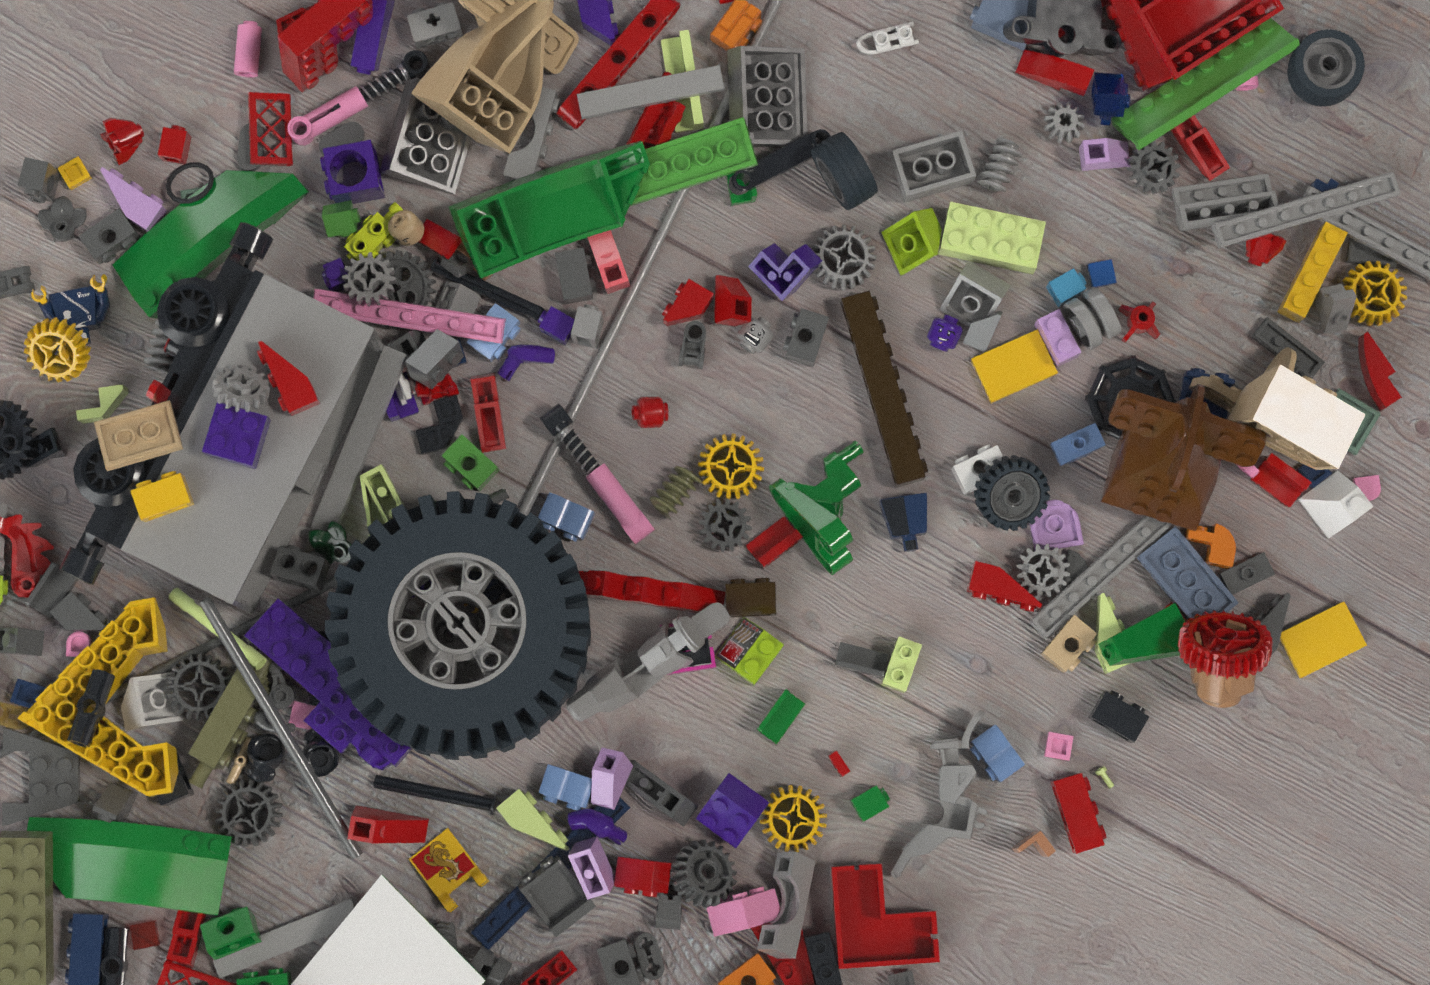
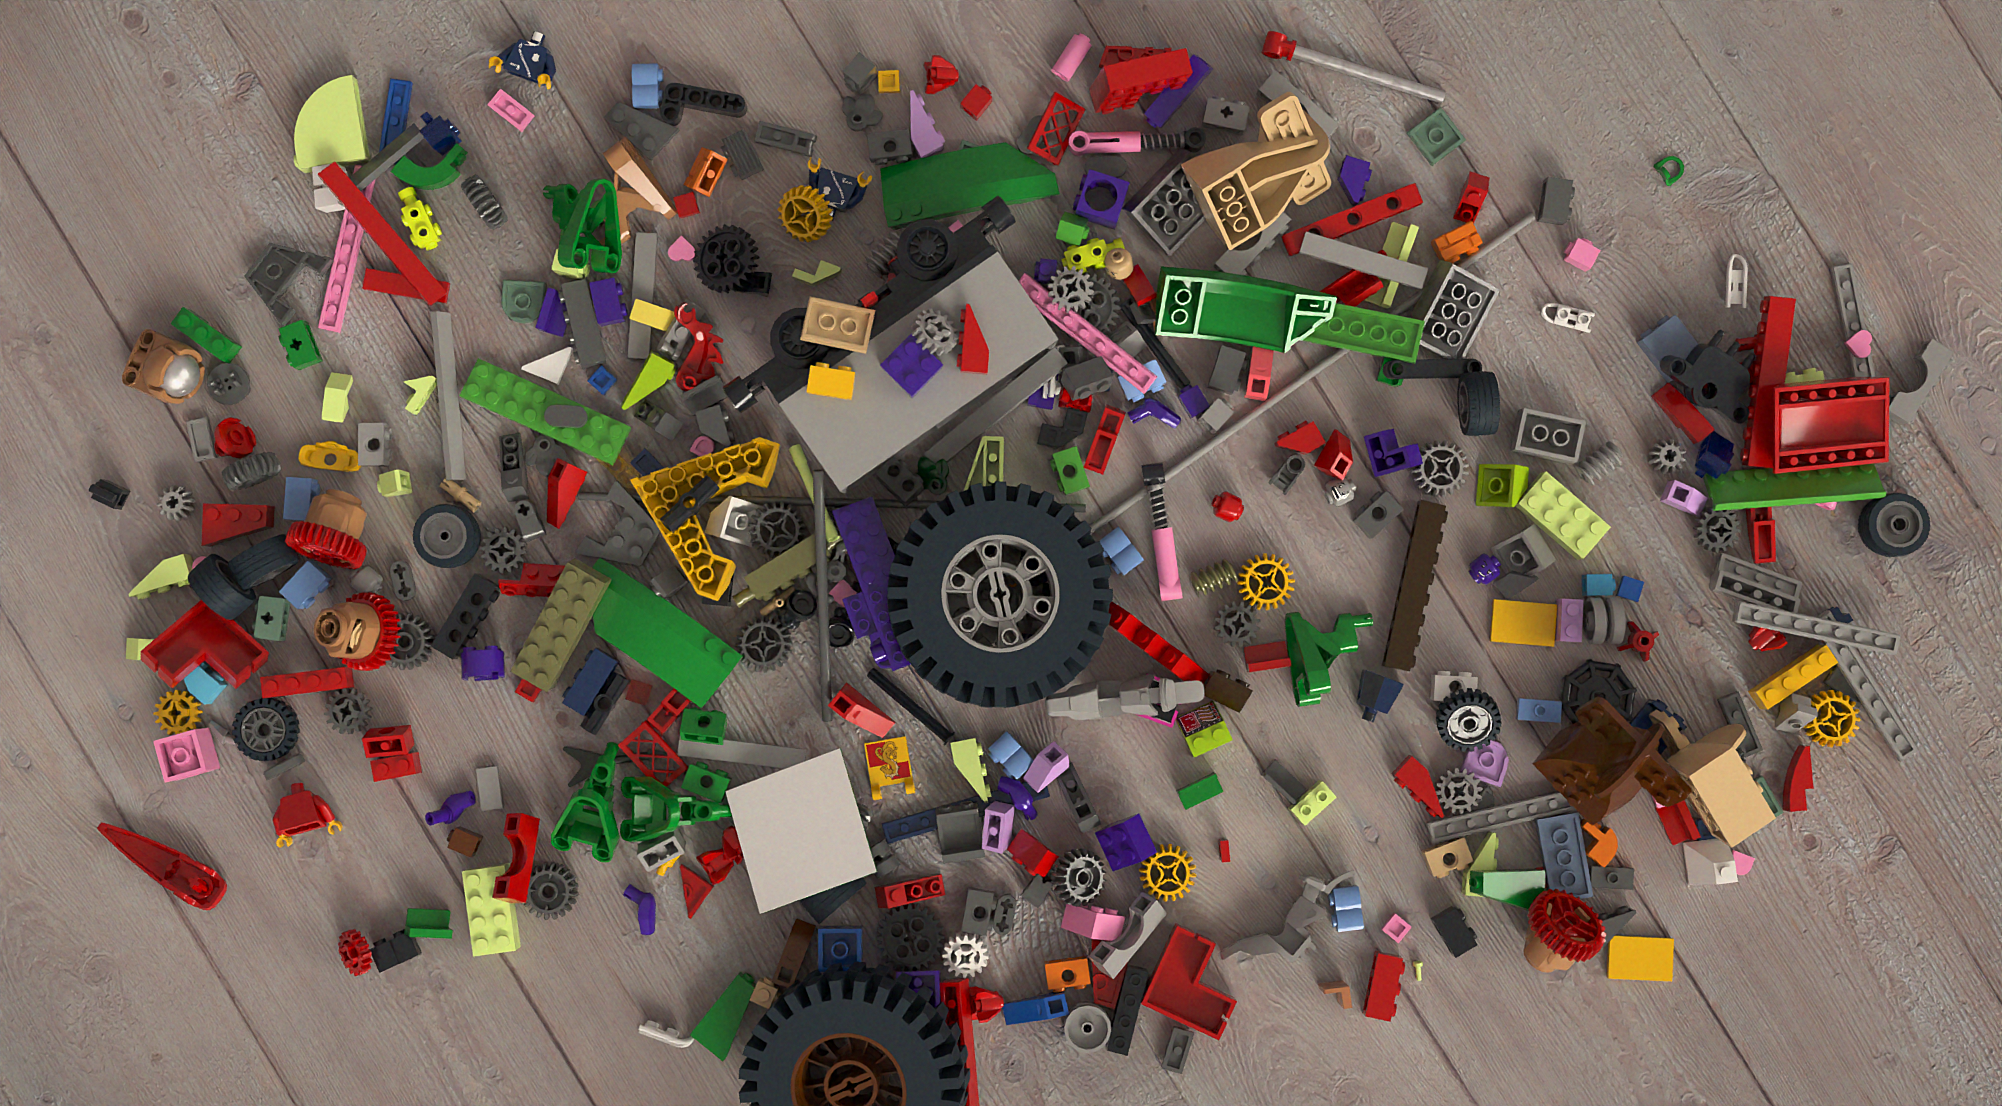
camera: 30 degrees right, 5 degrees up
black piece [166,162,214,204] -> none
green brick [849,785,890,822] -> none

